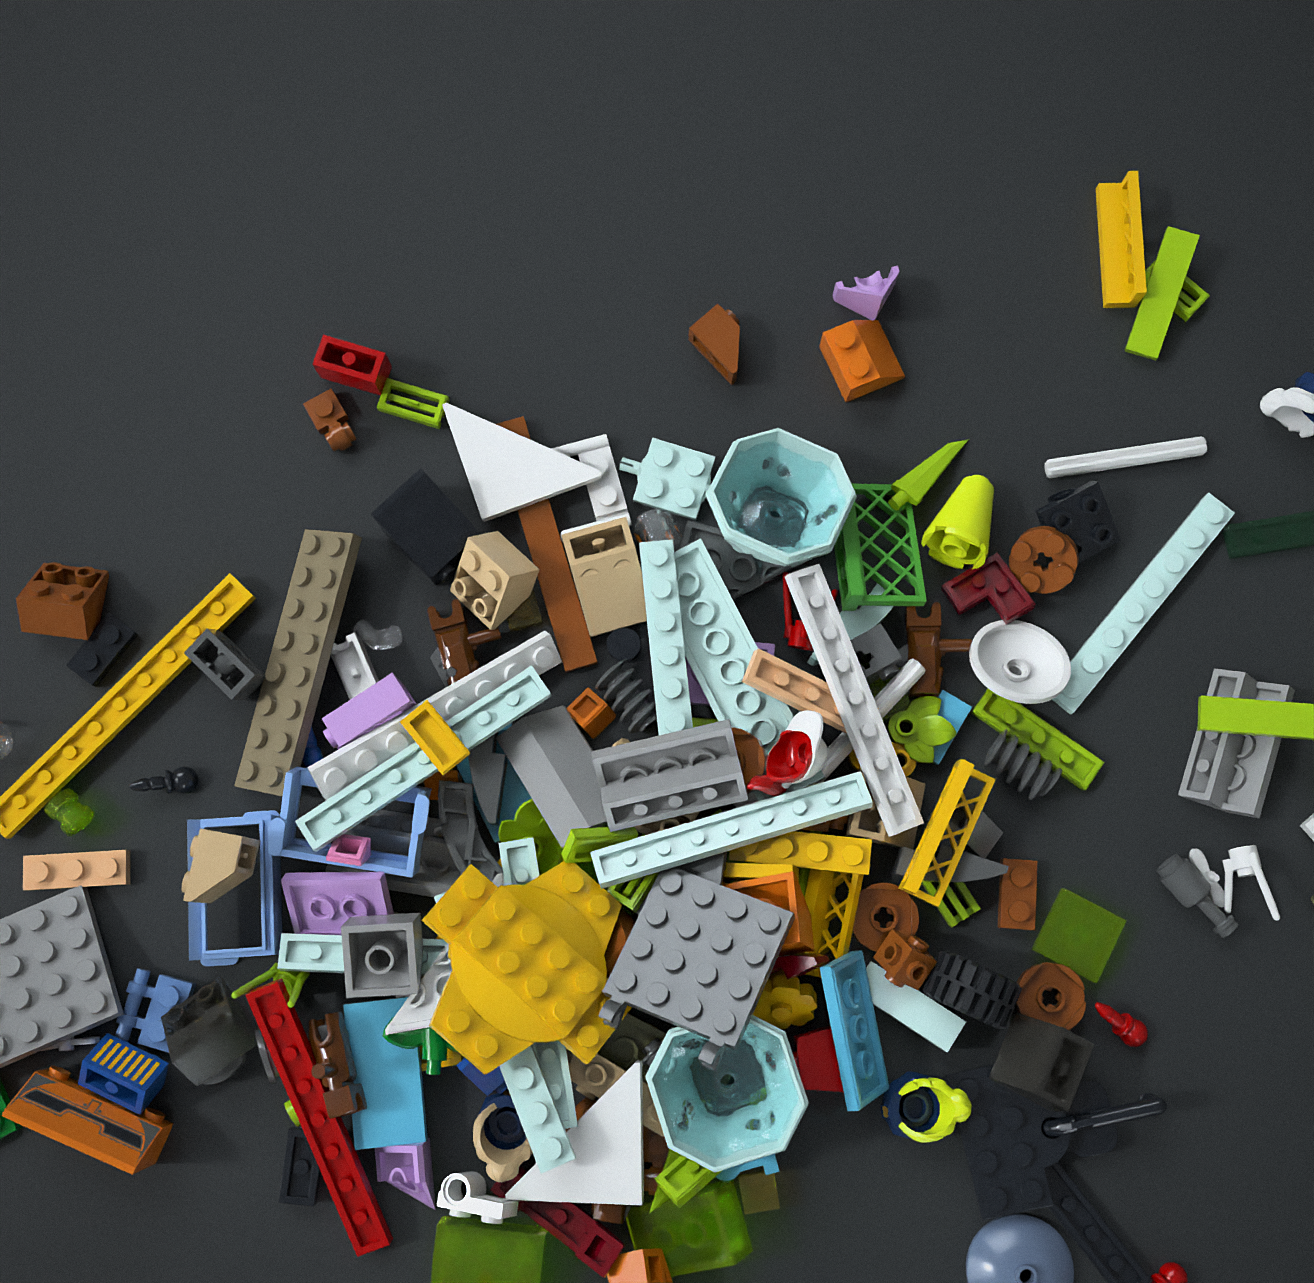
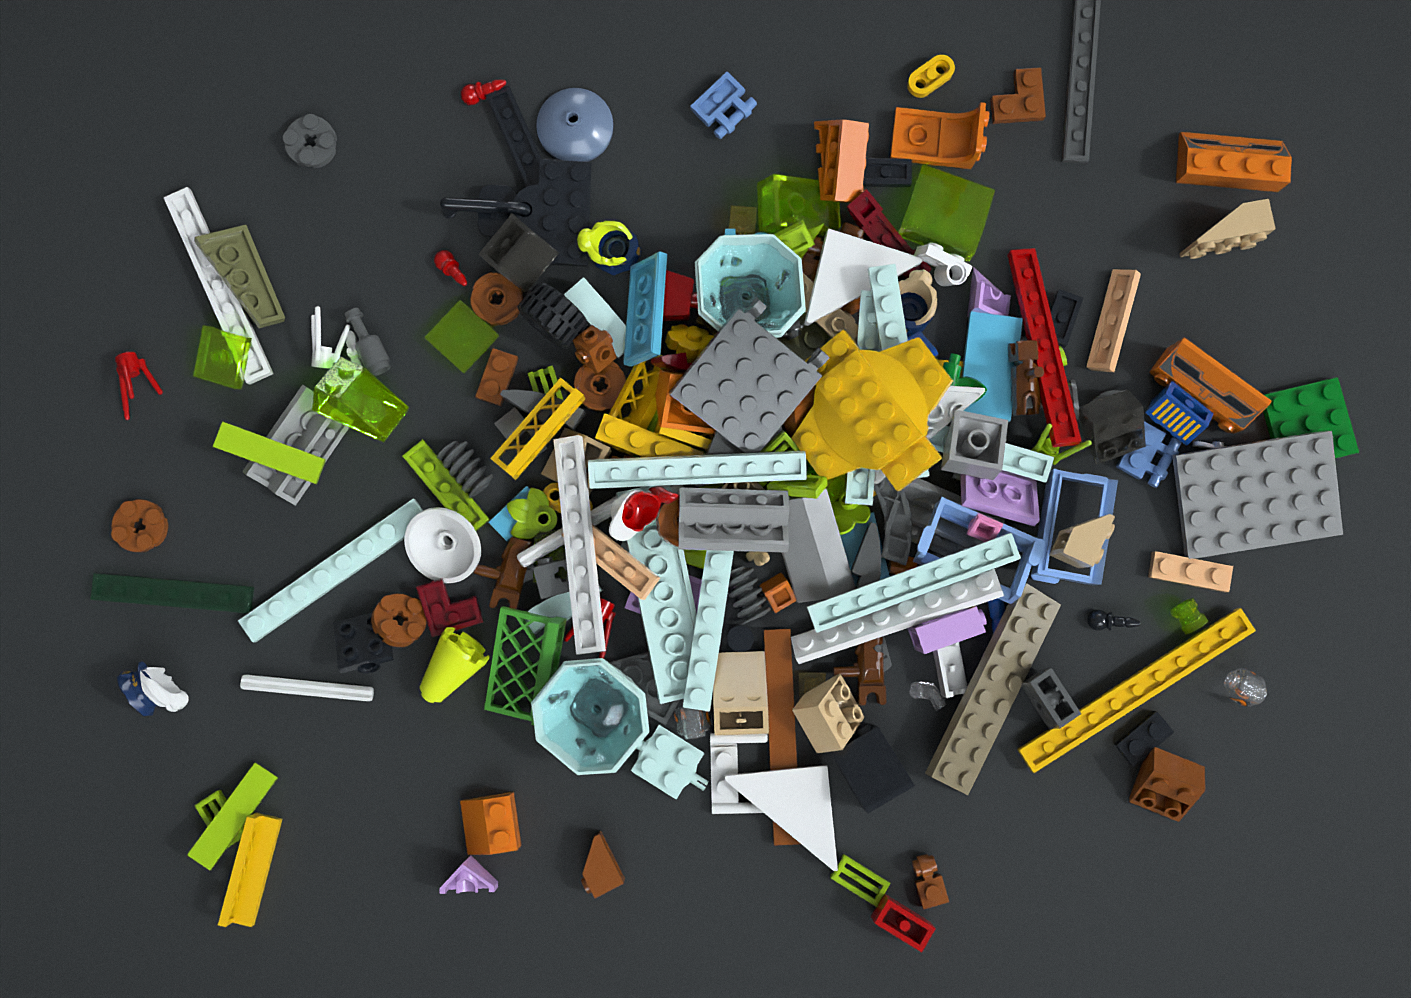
camera: 170 degrees left, 5 degrees up
yellow tile [400,700,471,776] -> none
lime bar [888,439,969,511] -> none
none -> clear neon green slope [312,357,409,442]
none -> light nougat plate [1086,269,1141,372]

